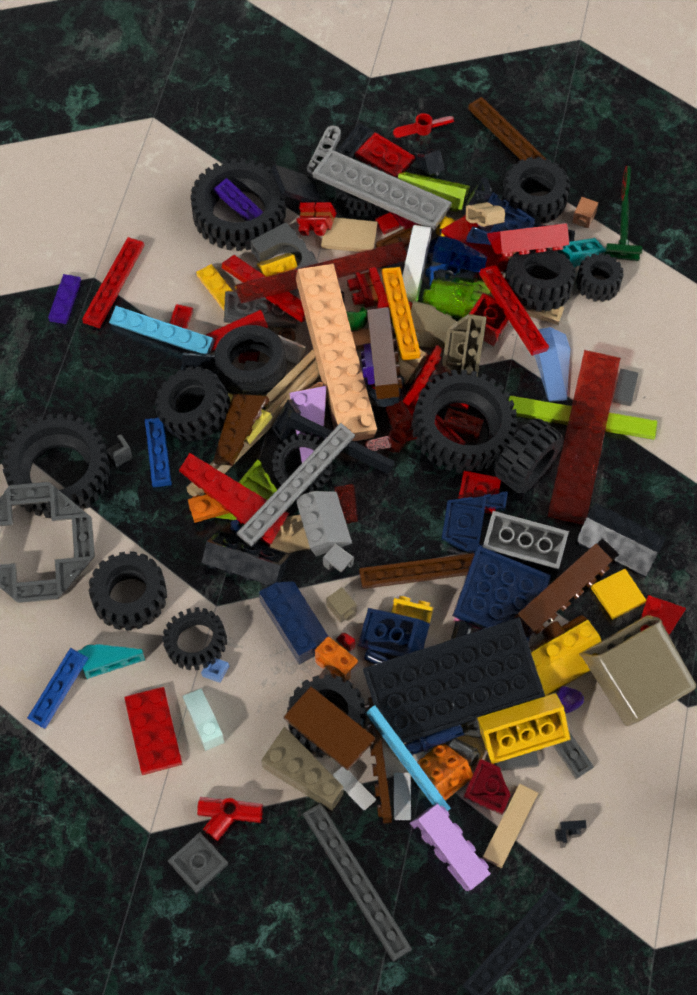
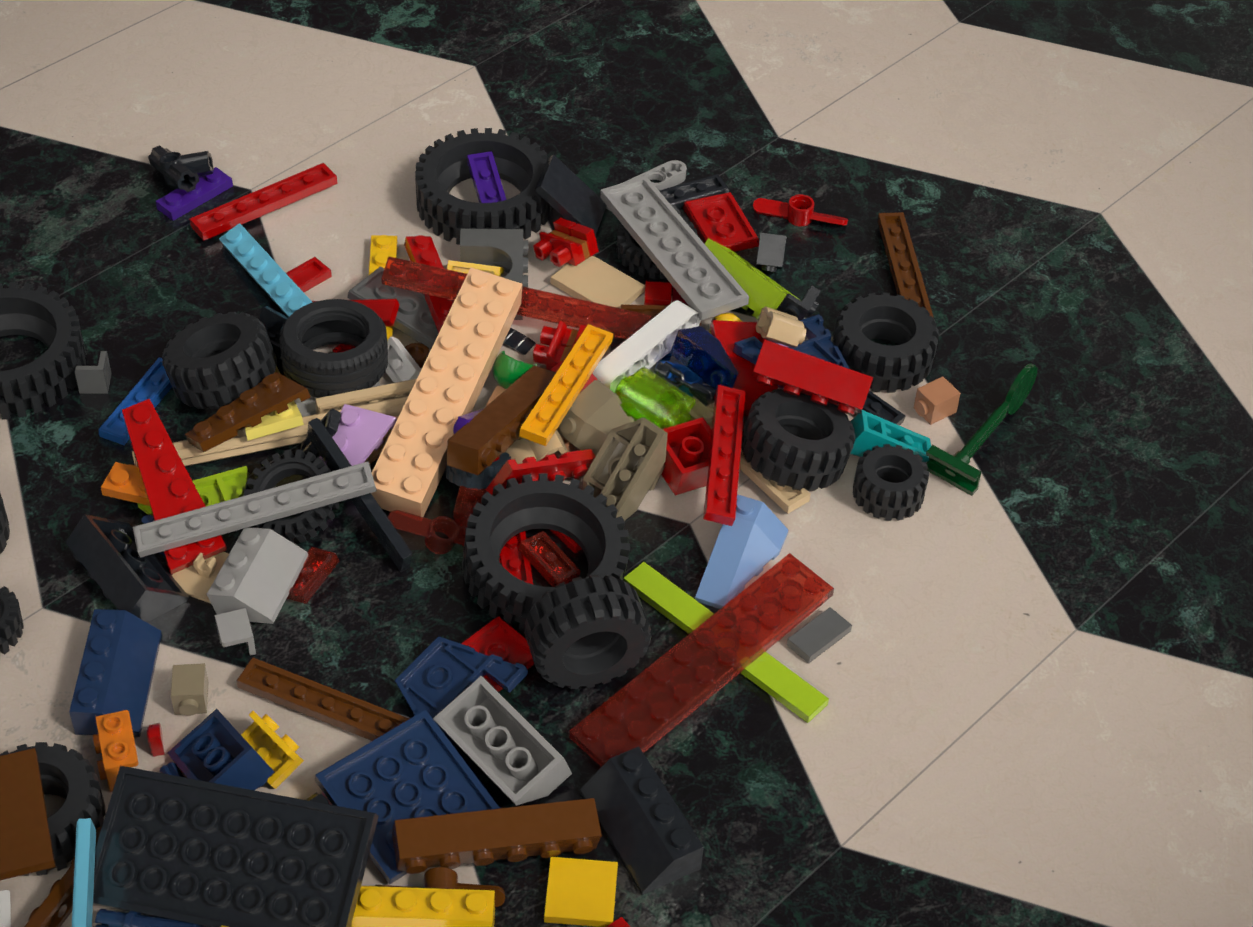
camera: 30 degrees right, 15 degrees down
none -> black piece [148,145,214,193]

